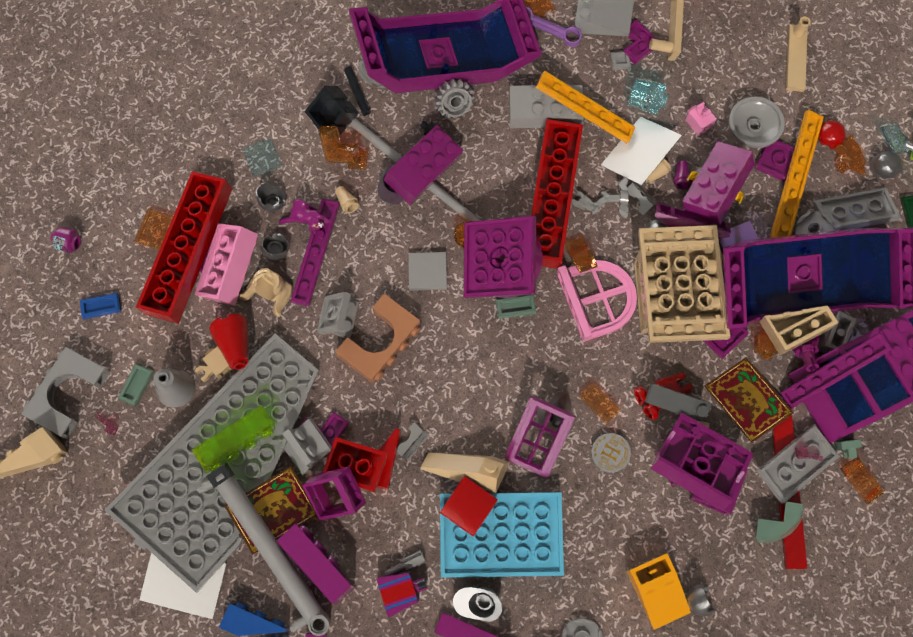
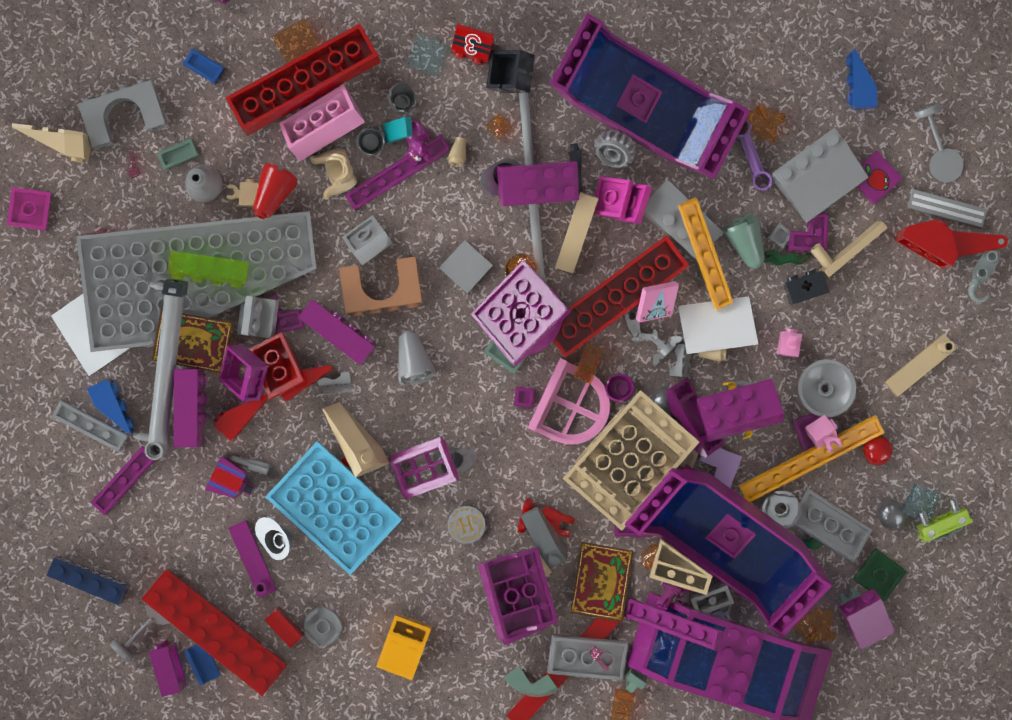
camera: 45 degrees right, 15 degrees up
clear orange brick [318,126,361,164] -> none
black piece [344,66,371,116] -> none
red slope [439,476,498,536] -> none
clear orange tile [579,383,621,424] -> none
clear light blue gear [627,76,669,115] -> none
magenta cone [673,161,692,190] -> none
flat silver hair [687,583,715,617] -> none
clear orange arm [834,135,867,175] -> none
none -> dark pink plate [7,187,52,231]
none -> red slope [213,394,269,441]
none -> magenta brick [298,299,377,366]
none -> teal tile [383,117,413,143]
none -> light grey cone [398,330,437,385]
none -> red slope [451,23,495,66]
none -> magenta tile [514,387,535,408]
none -> tan slope [555,192,598,274]
none -> dark pink plate [593,176,634,219]
none -> magenta hair [605,374,635,403]
none -> dark pink plate [613,184,653,224]
none -> bright pink tile [636,281,679,323]
none -> sand green cone [722,213,765,269]
none -> dark green hair [764,250,812,266]
none -> black brick [783,269,830,305]
none -> bright pink brick [805,415,842,453]

